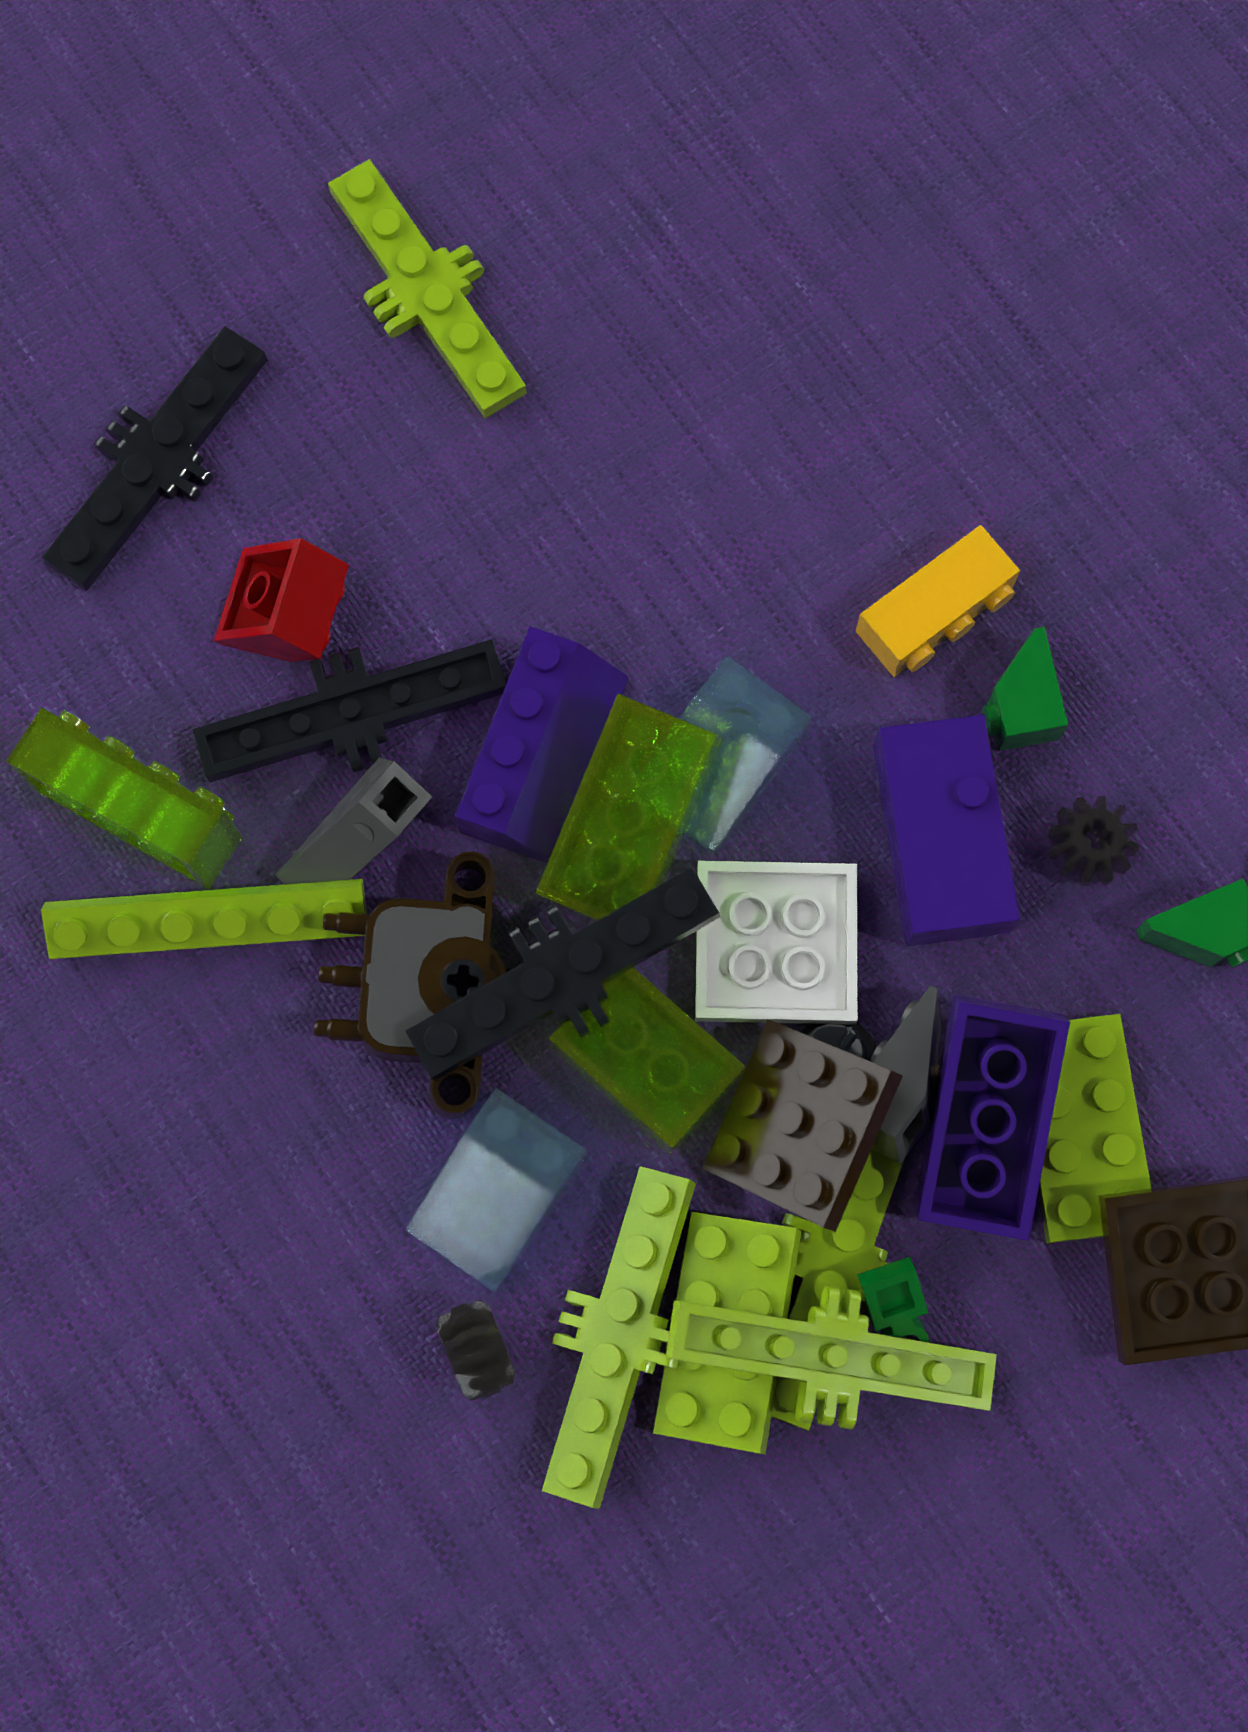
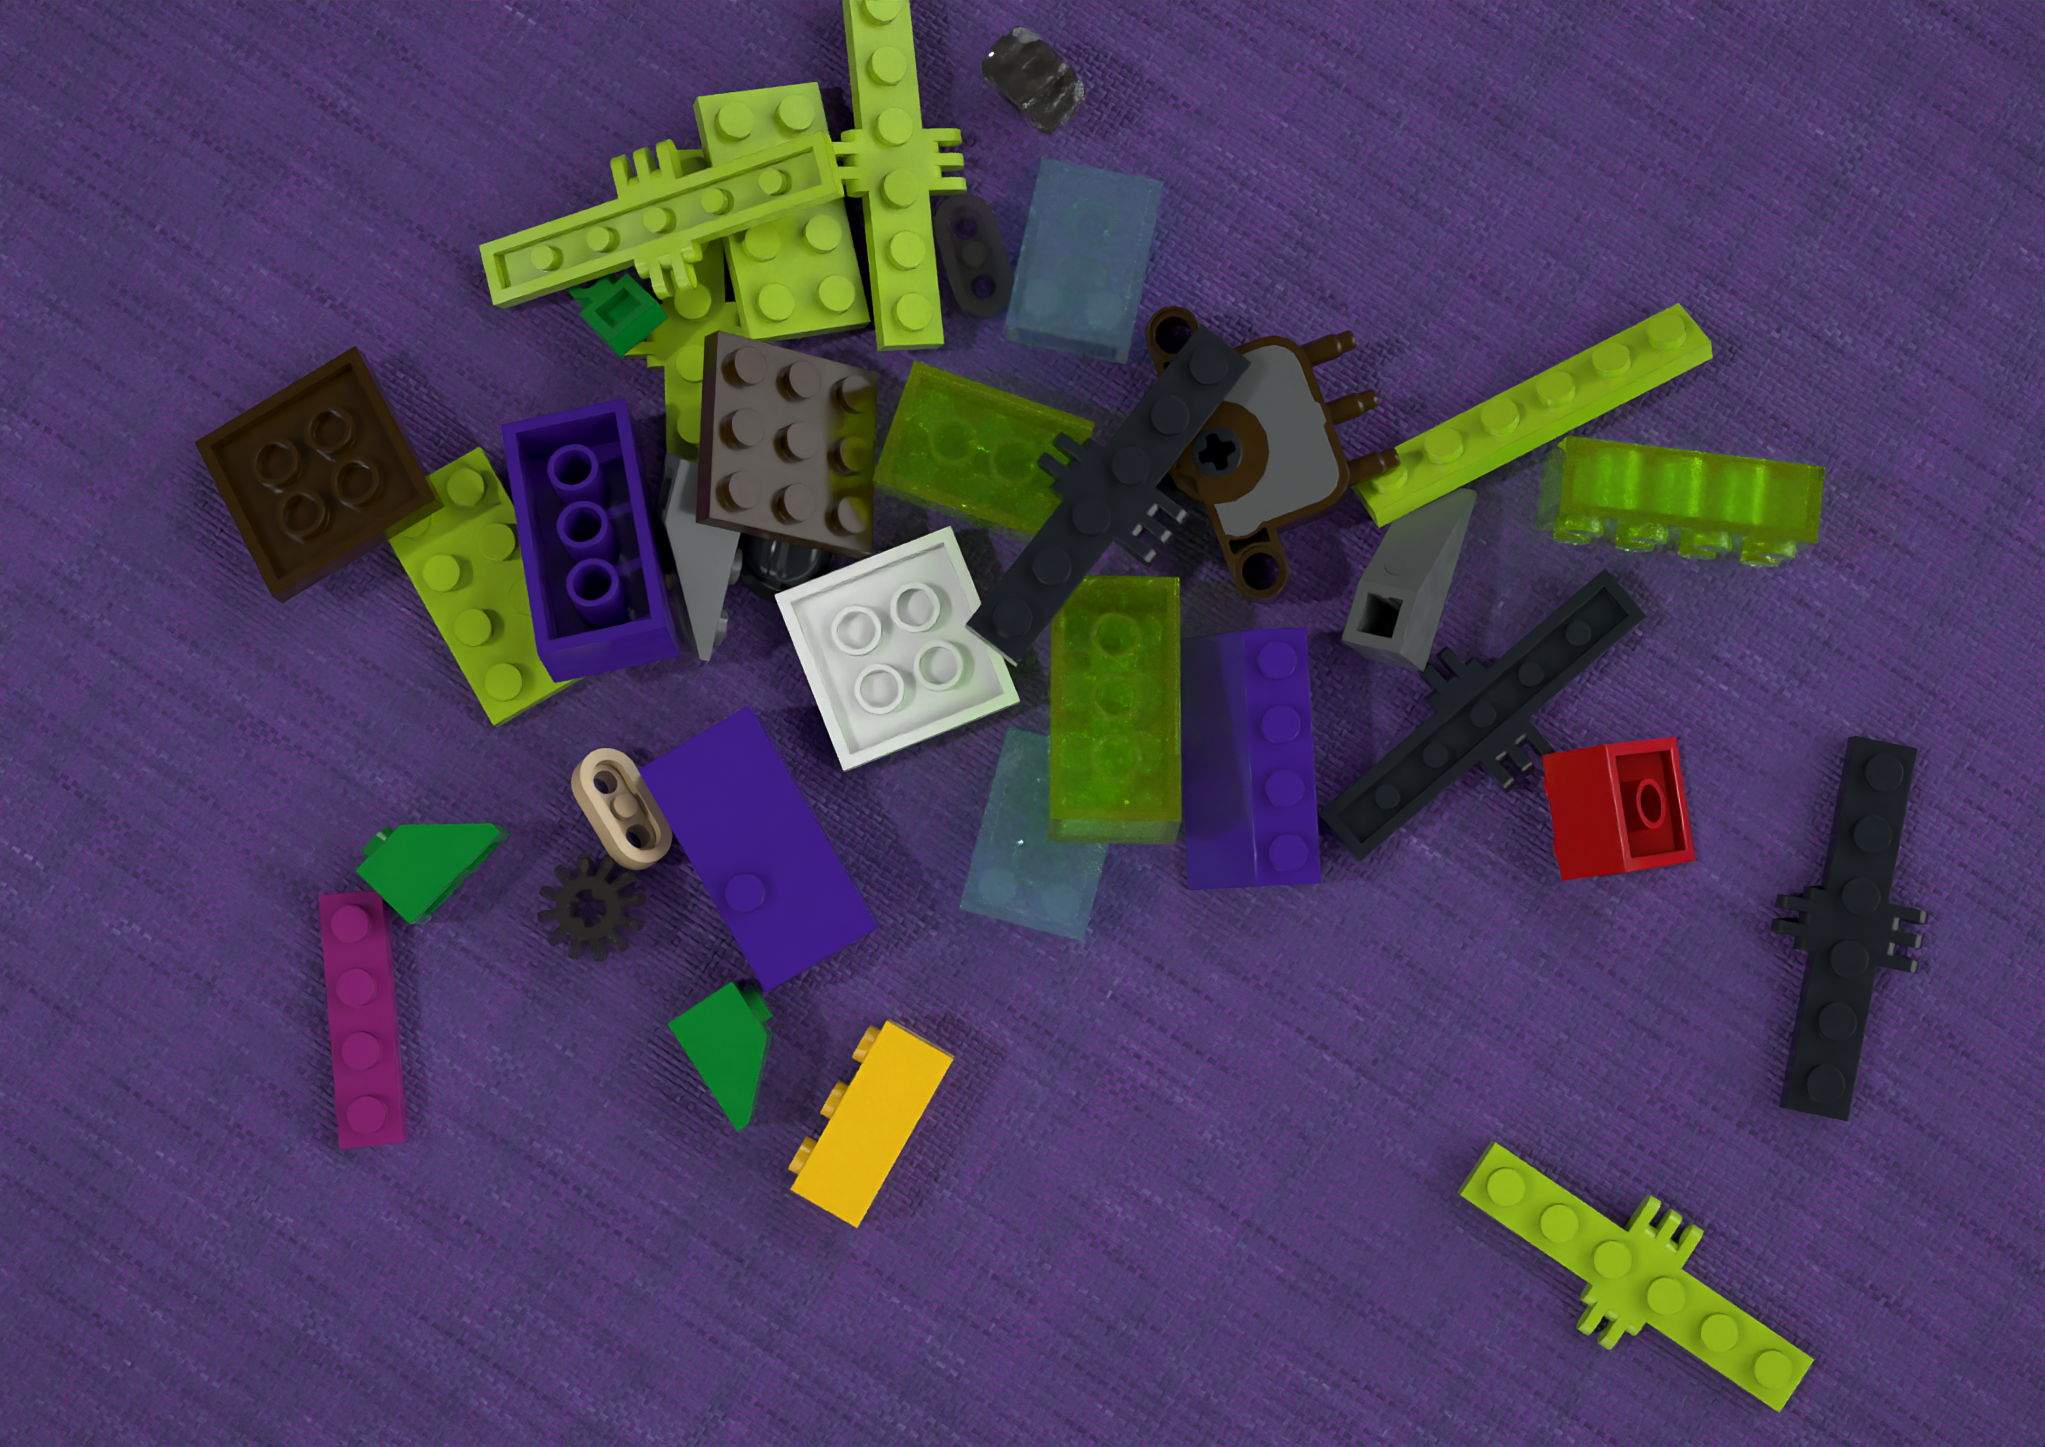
camera: 155 degrees right, 10 degrees up
none -> tan plate [571,748,672,870]
none -> clear smoke plate [934,194,1015,320]

